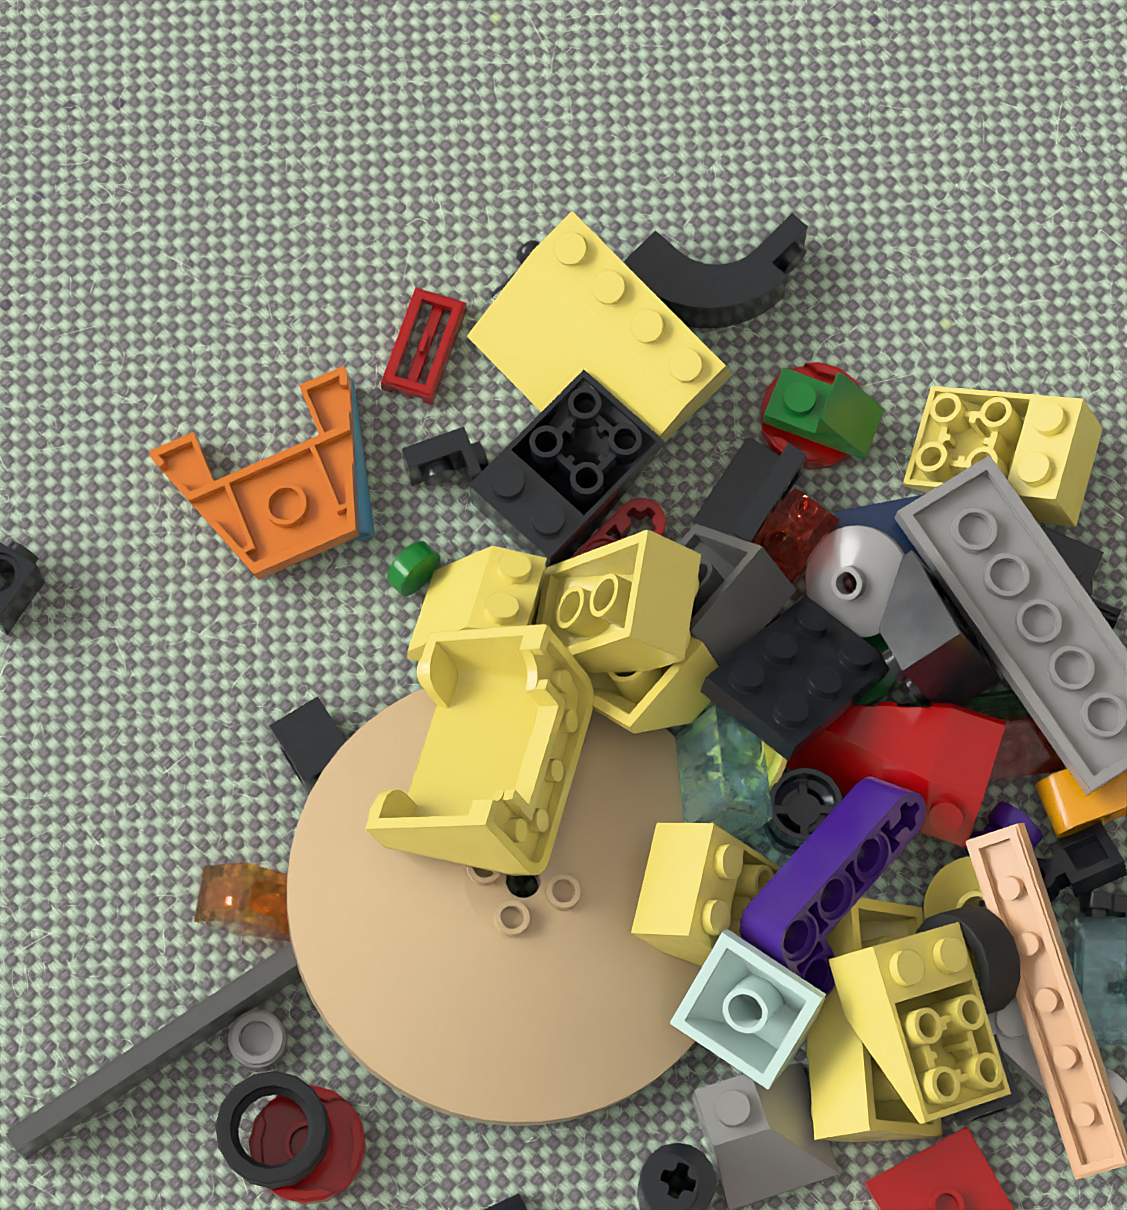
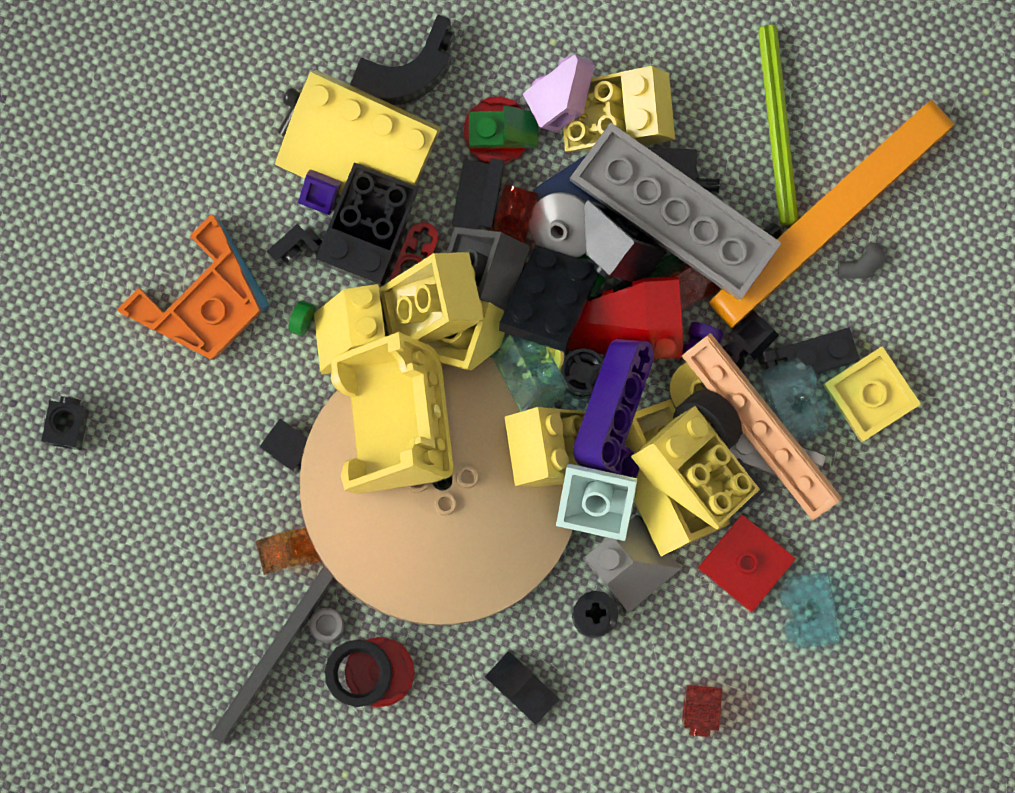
camera: 20 degrees left, 10 degrees up
red tile [381,287,467,405] -> none
none -> dark purple tile [298,169,342,215]
none -> slope [523,54,595,133]

